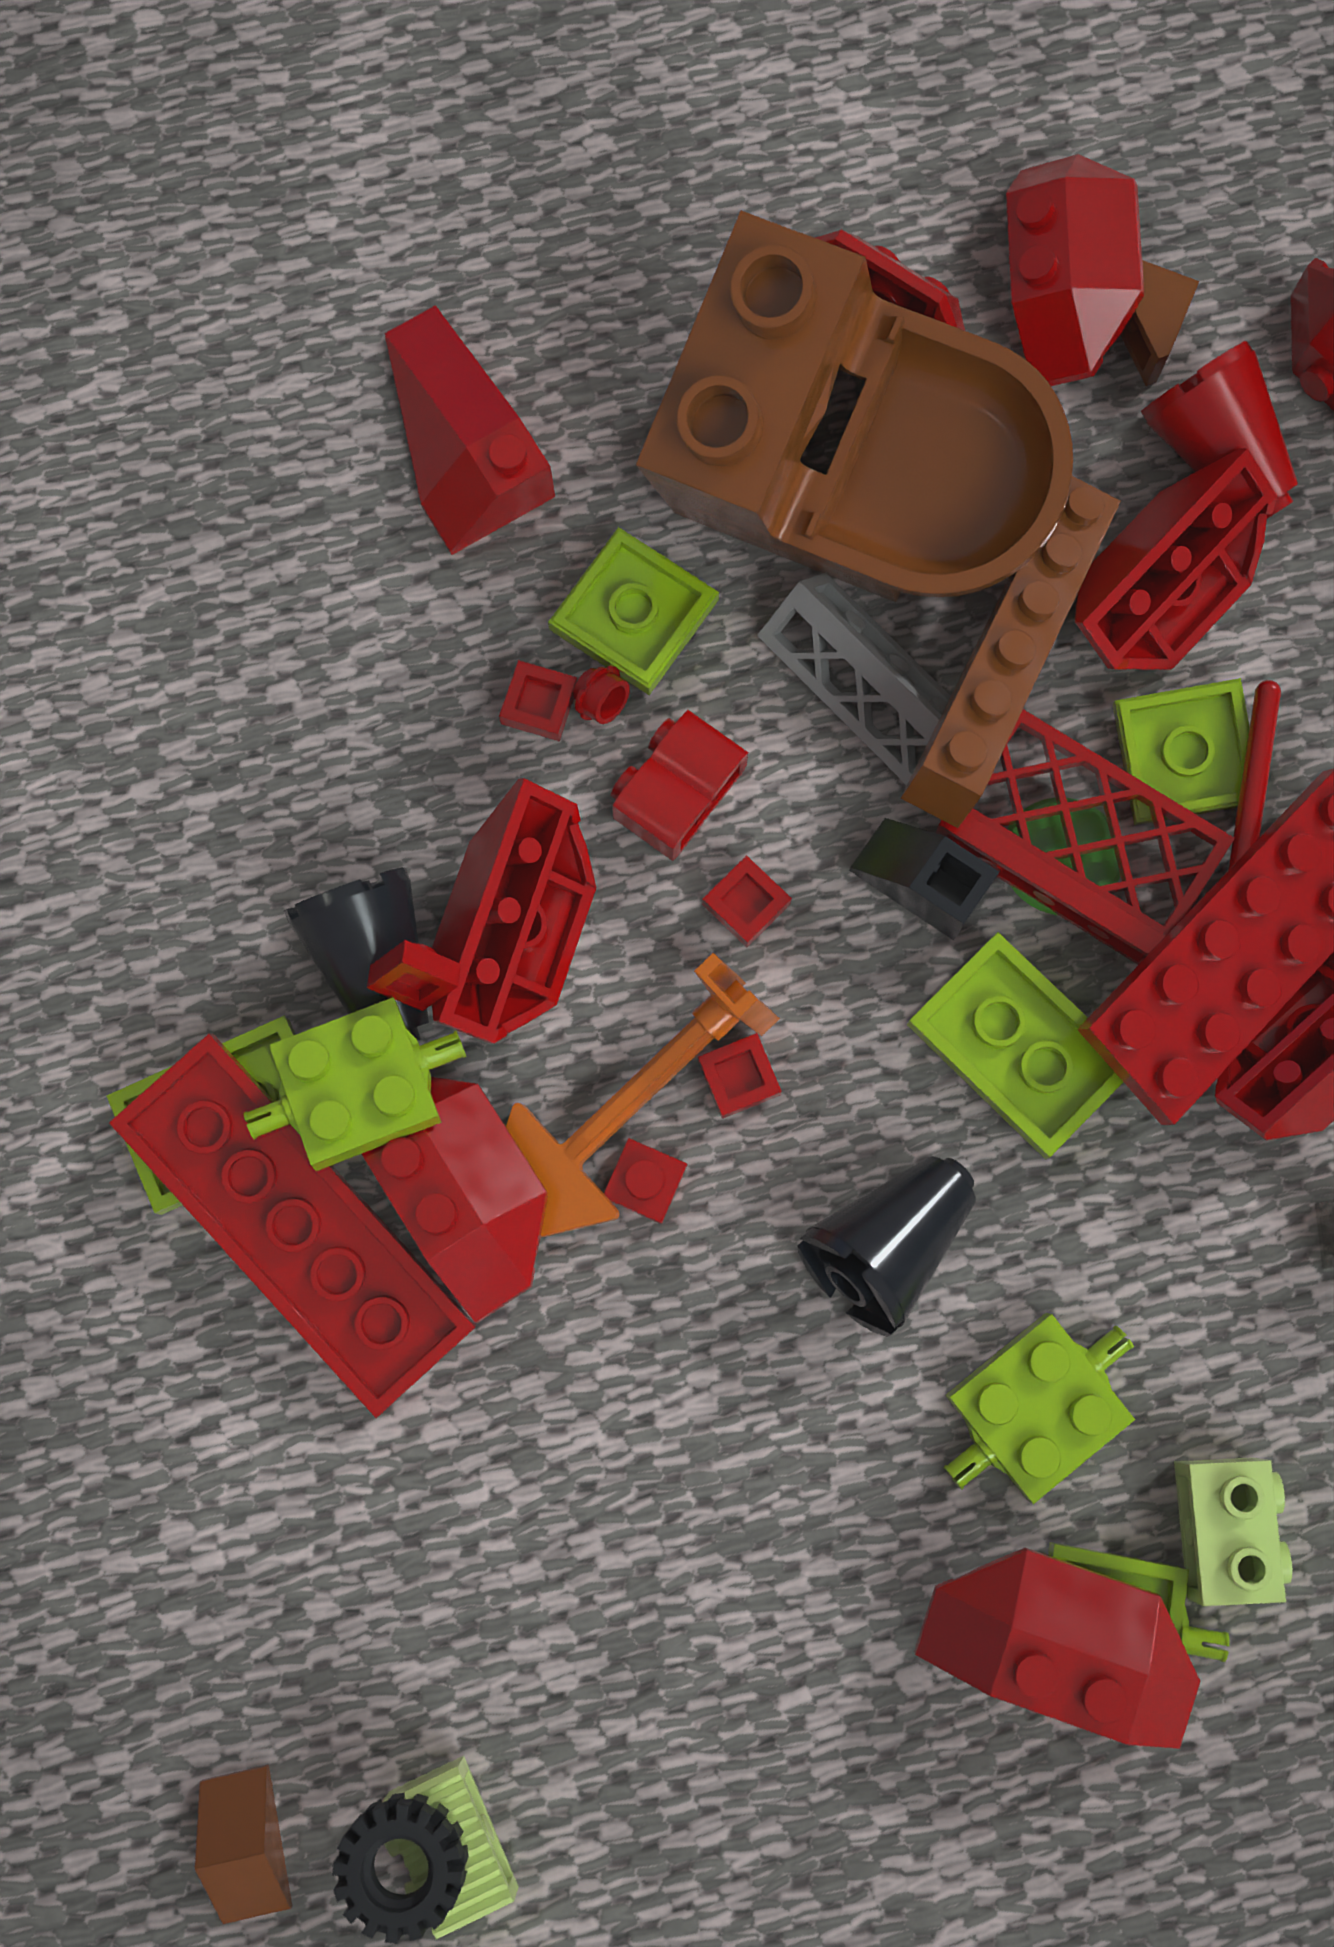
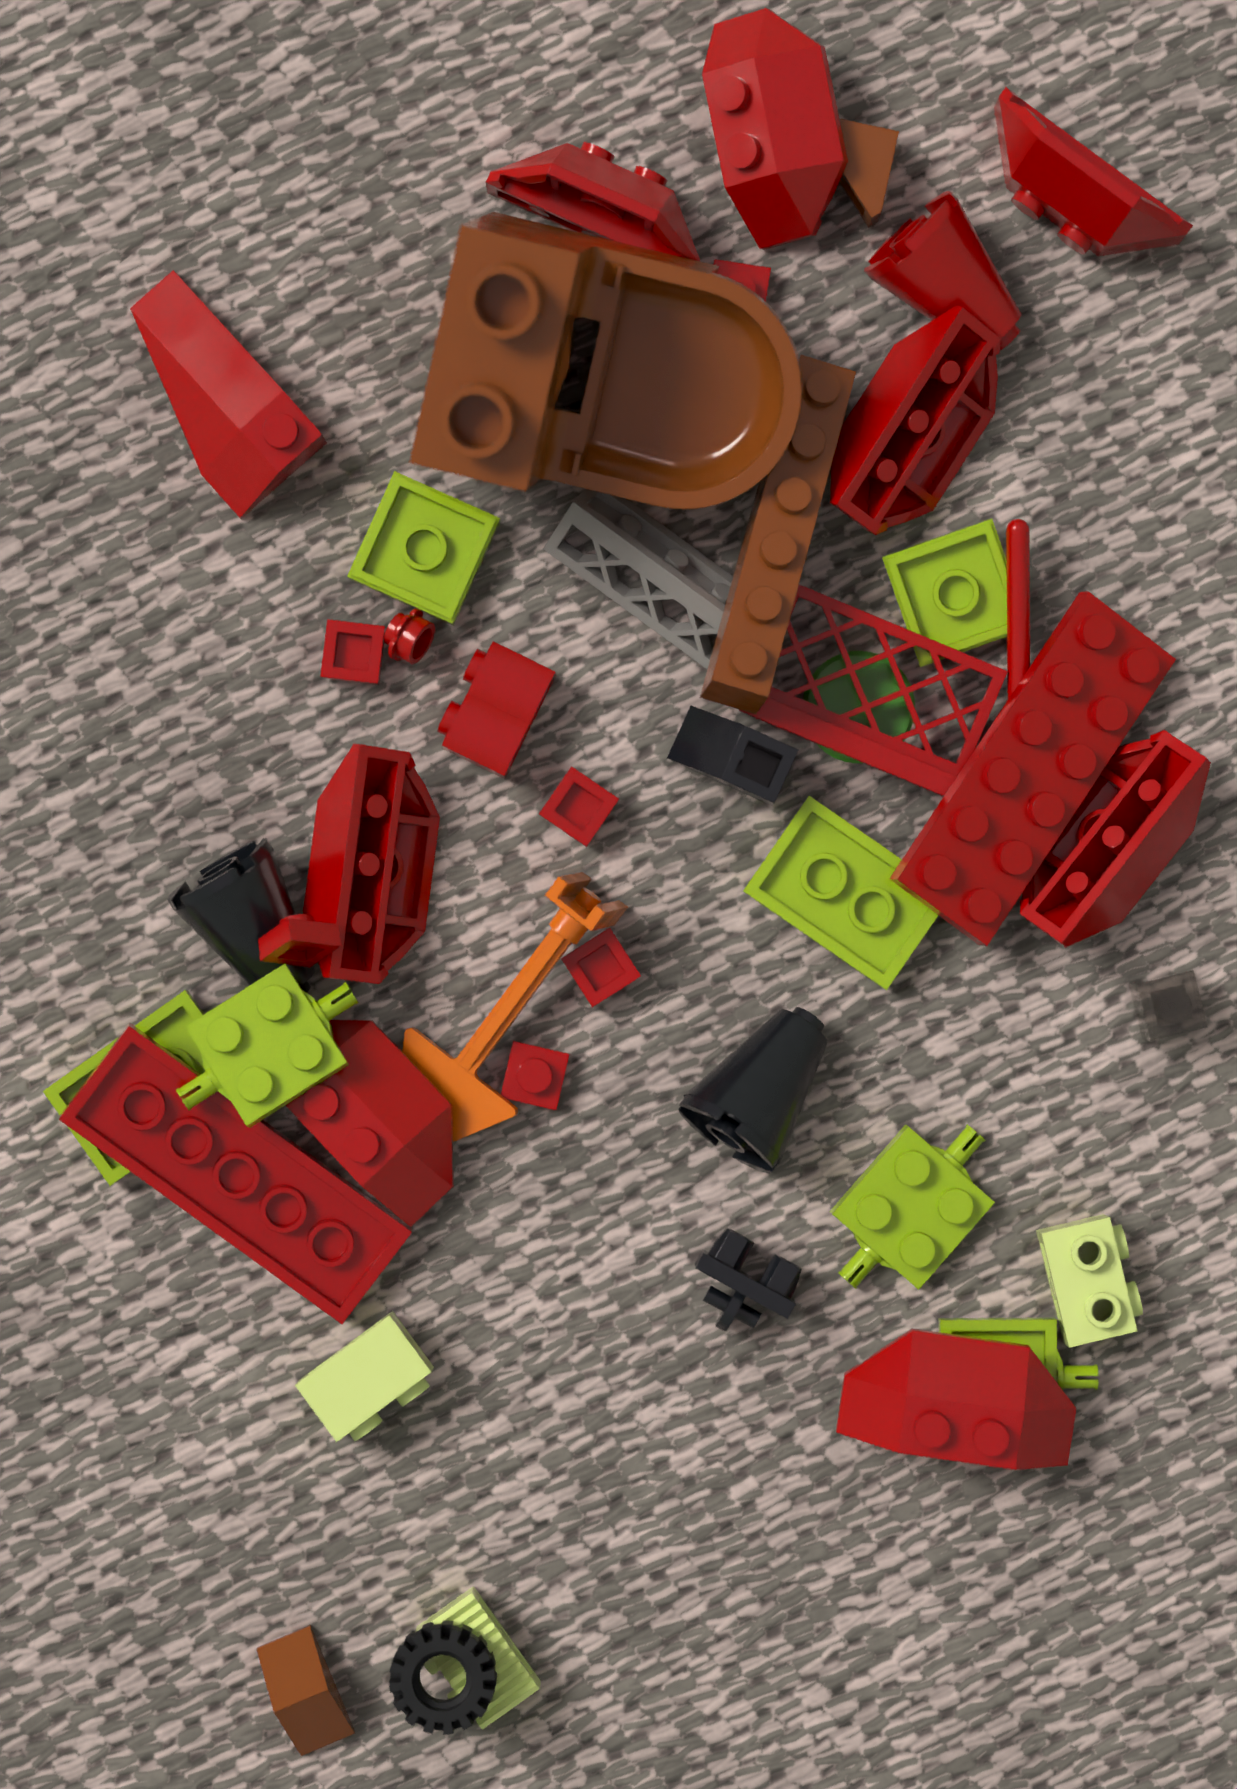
camera: 10 degrees left, 10 degrees up
none -> yellowish green brick [295,1311,434,1442]
none -> black hips [694,1227,802,1332]

